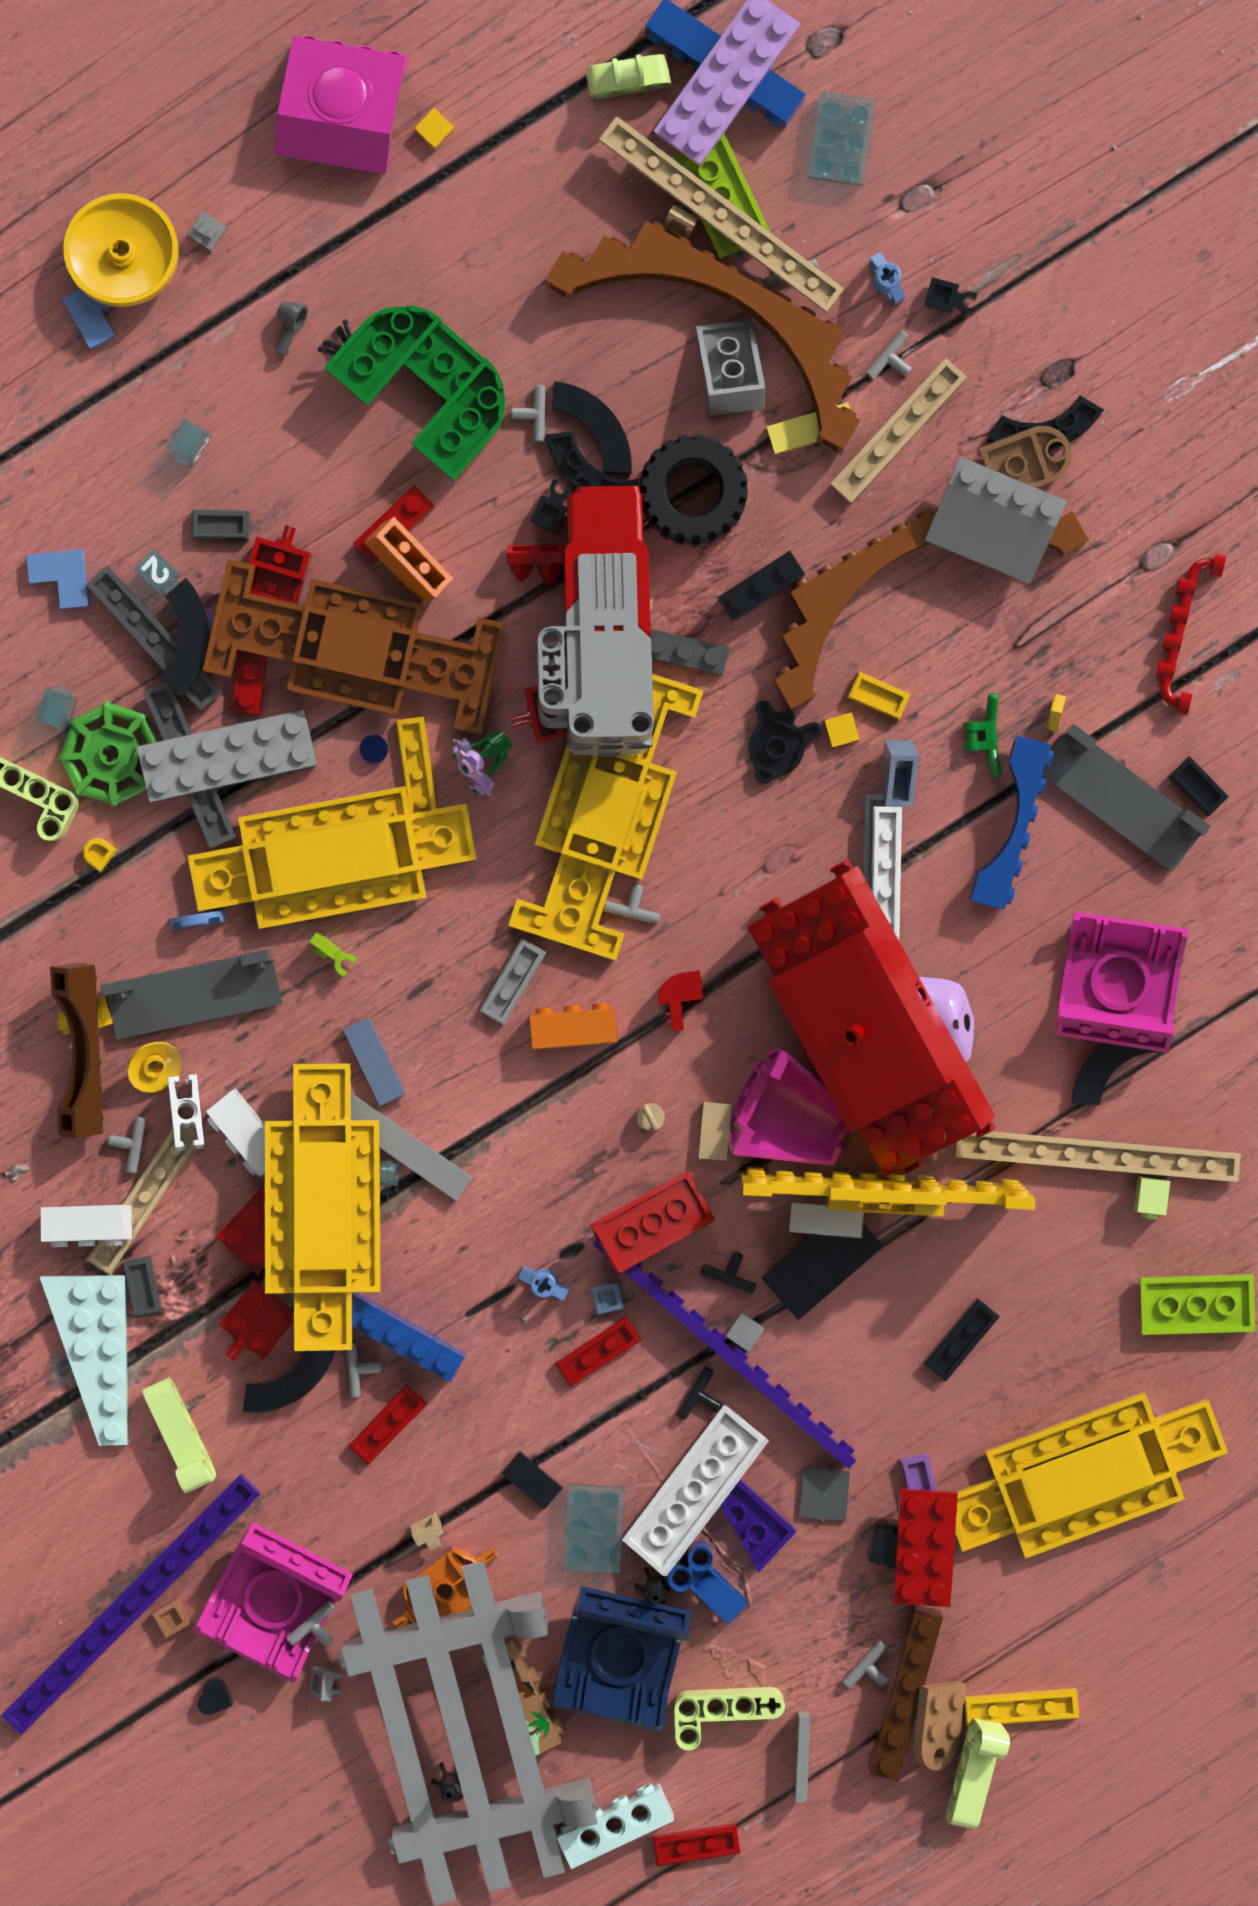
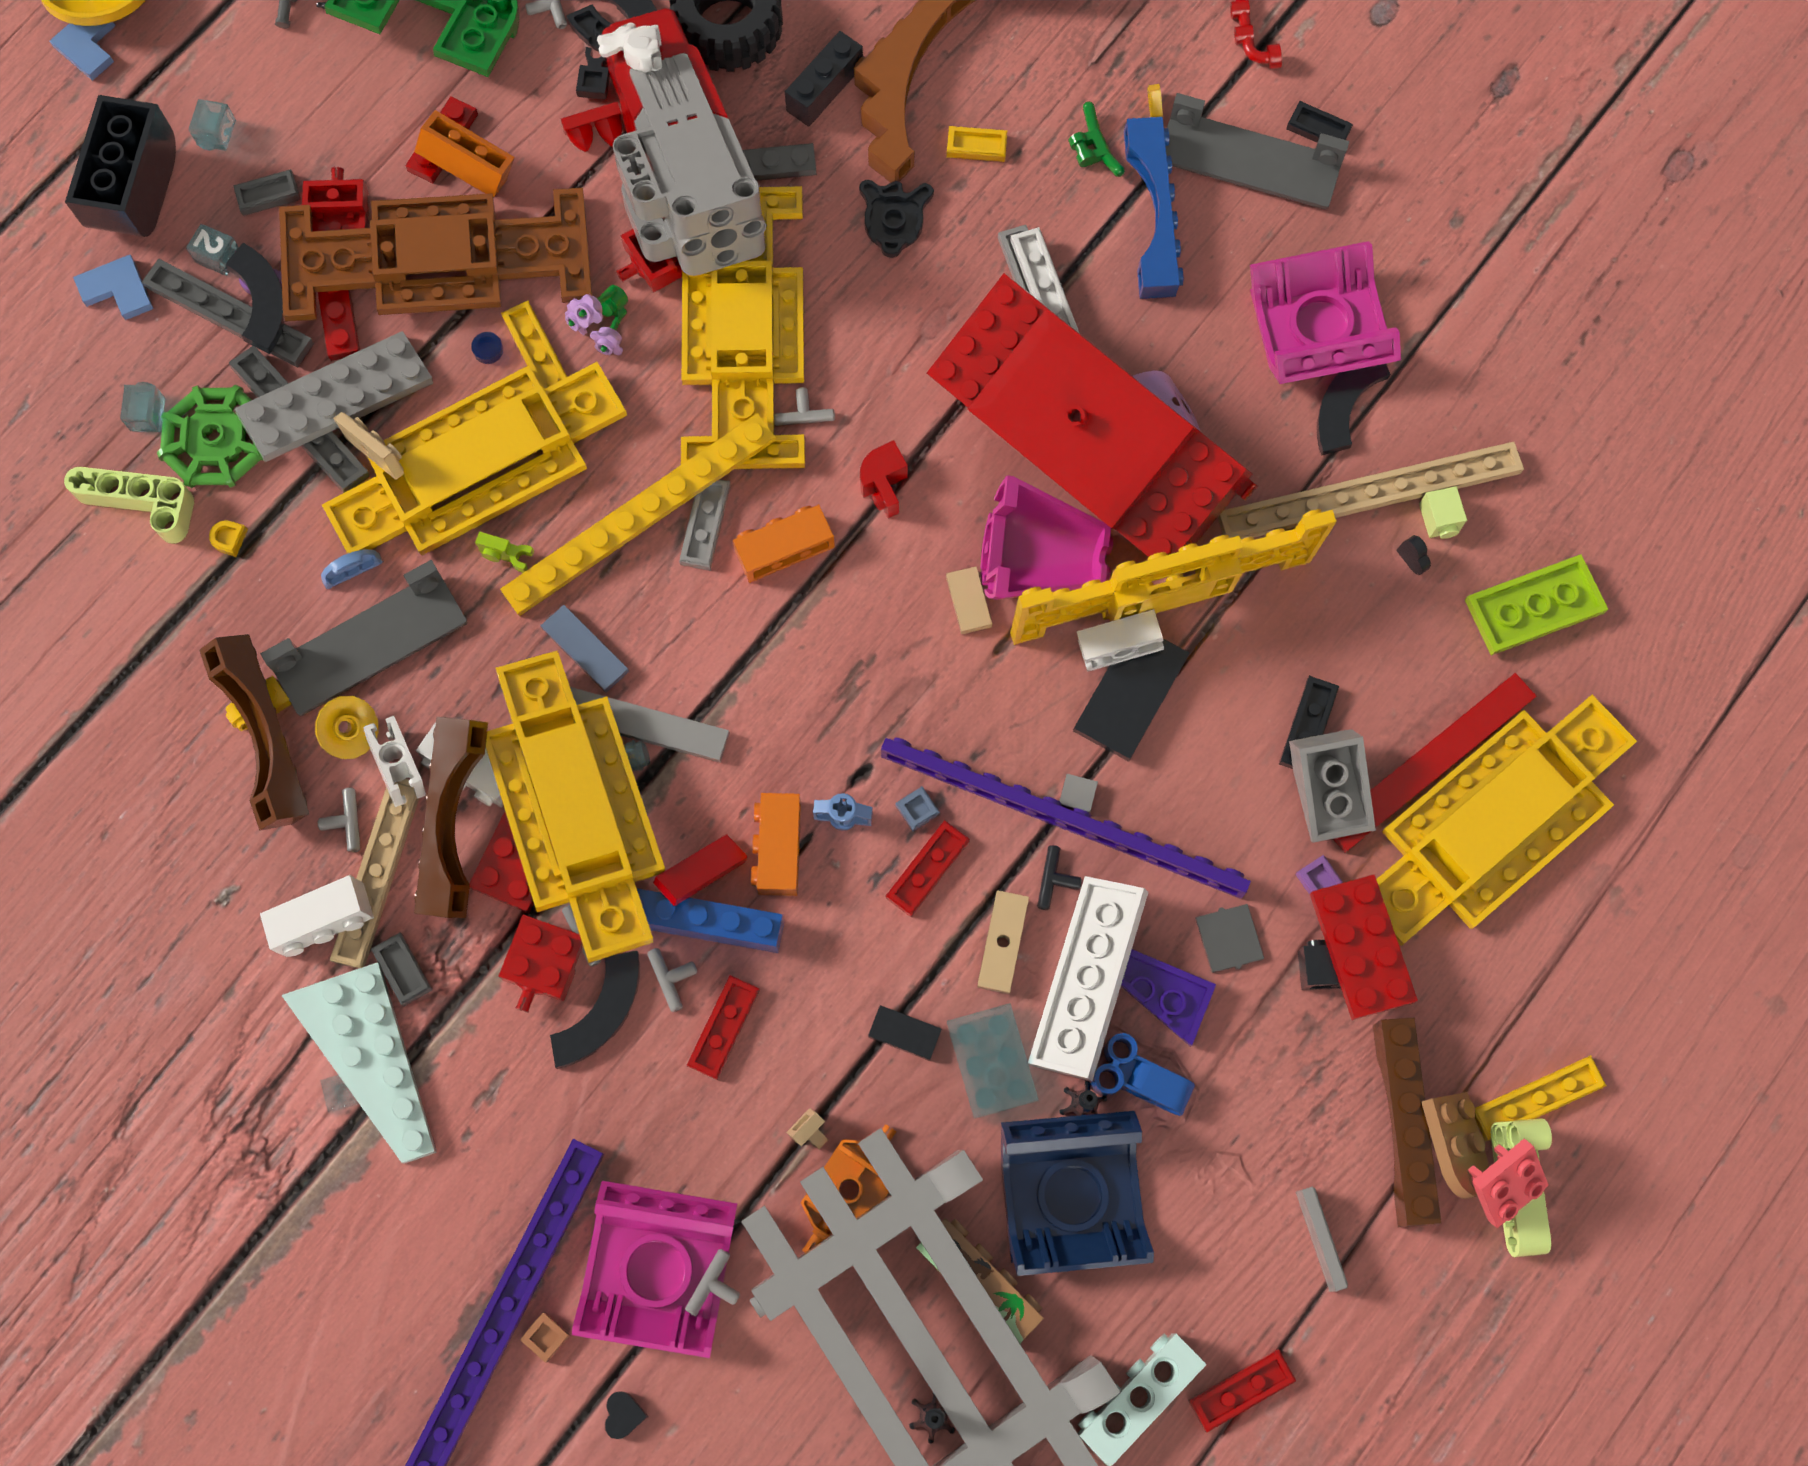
camera: 20 degrees left, 15 degrees down
yellowish green beam [143,1377,216,1494] -> none
light grey tile [309,1666,342,1701] -> none
red plate [589,1171,716,1275] -> none
tan tile [637,1103,665,1131] -> none
yellowish green beam [674,1687,785,1751] -> none
black piece [701,1251,756,1294] -> none
yellow tile [824,712,860,748] -> none
light grey piece [843,1641,889,1689] -> none
sand blue slope [882,740,919,807] -> none
none -> black brick [65,95,176,237]
none -> tan tile [333,412,404,480]
none -> reddish brown arch [414,717,488,918]
none -> yellow plate [500,413,776,617]
none -> white animal [597,23,662,73]
none -> red tile [653,834,748,906]
none -> orange brick [751,793,801,896]
none -> tan tile [977,890,1029,994]
none -> light grey slope [1289,729,1376,843]
none -> red tile [1333,673,1537,853]
none -> black tile [1396,535,1431,575]
none -> coral plate [1468,1138,1549,1228]

